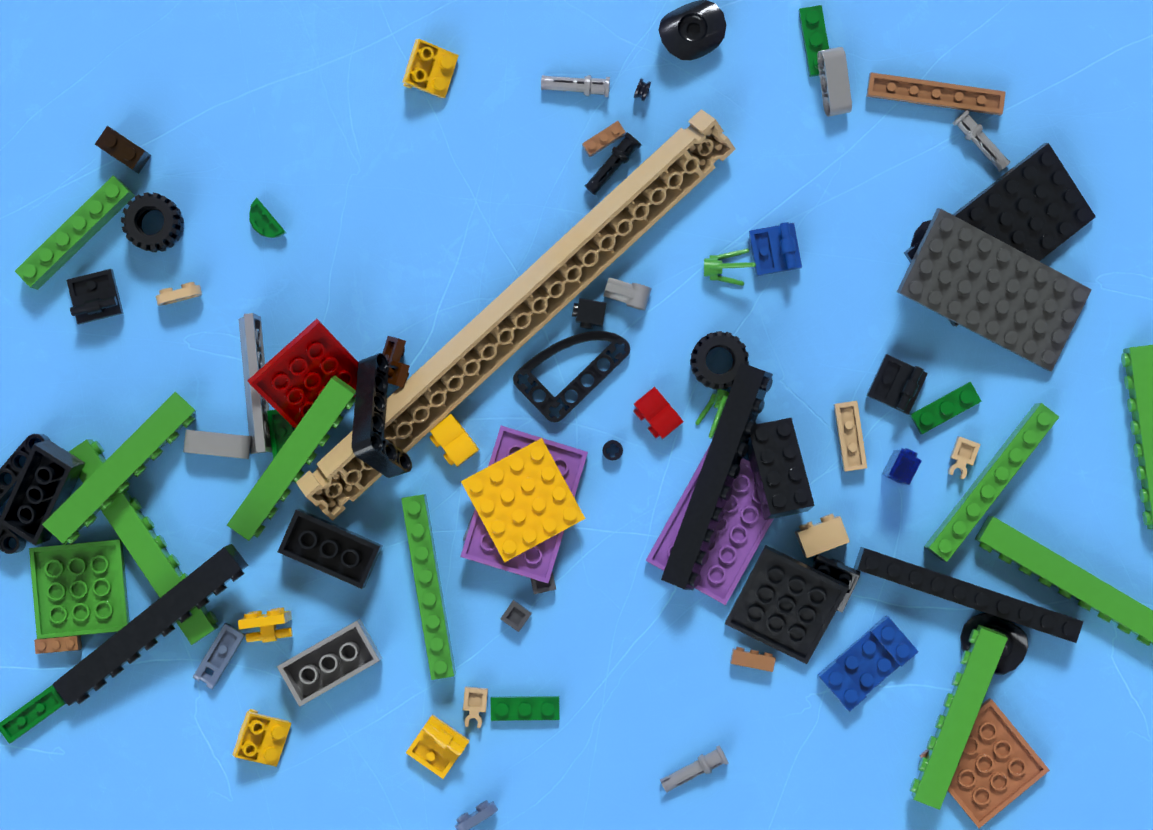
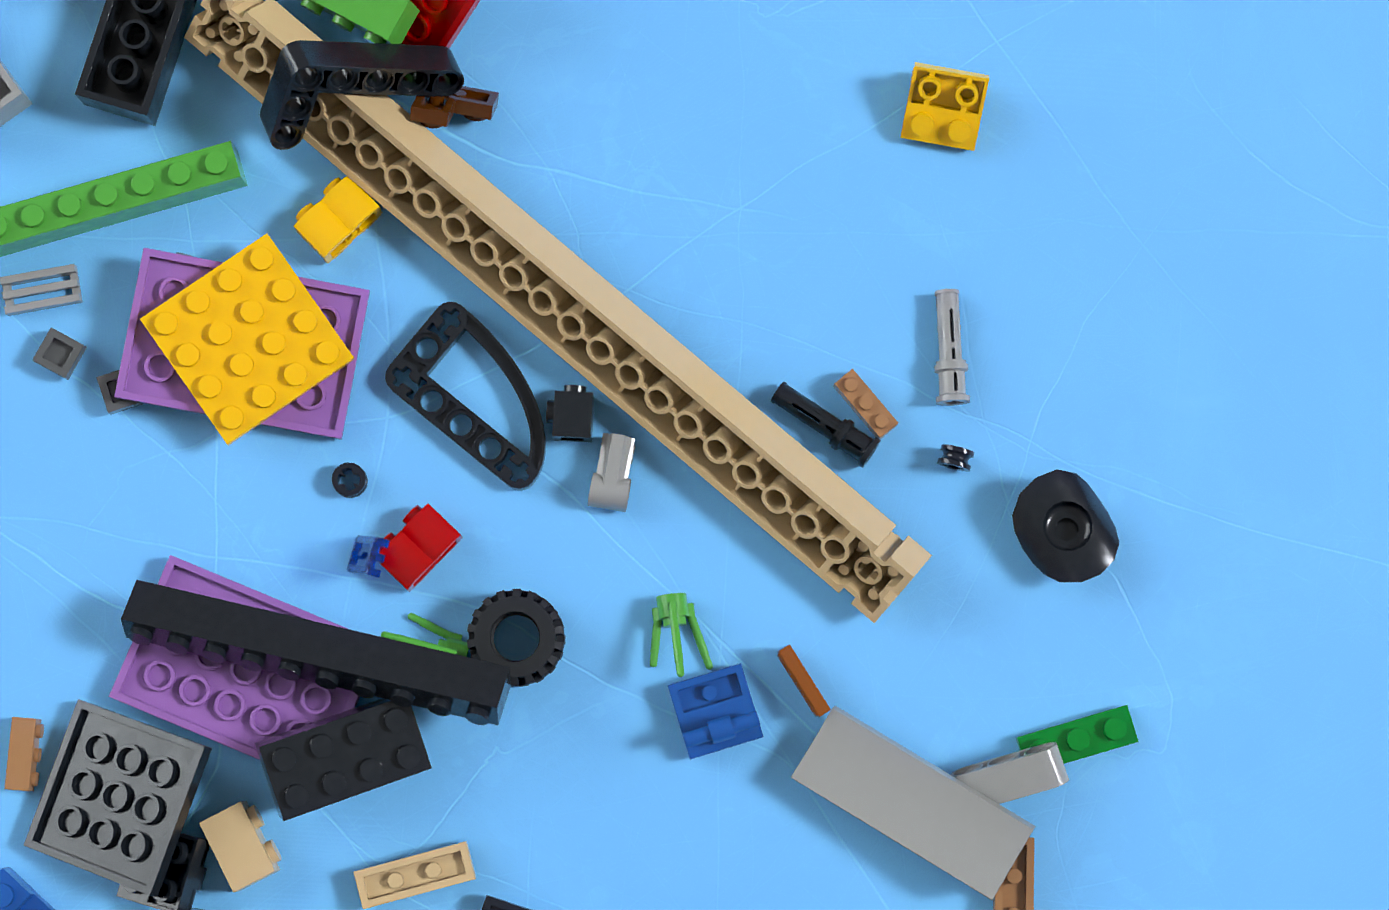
camera: 80 degrees right, 5 degrees down
none -> light grey tile [0,264,83,316]
none -> clear blue tile [346,535,390,578]
none -> dark orange tile [777,644,831,718]
none -> light grey arch [791,706,1036,900]

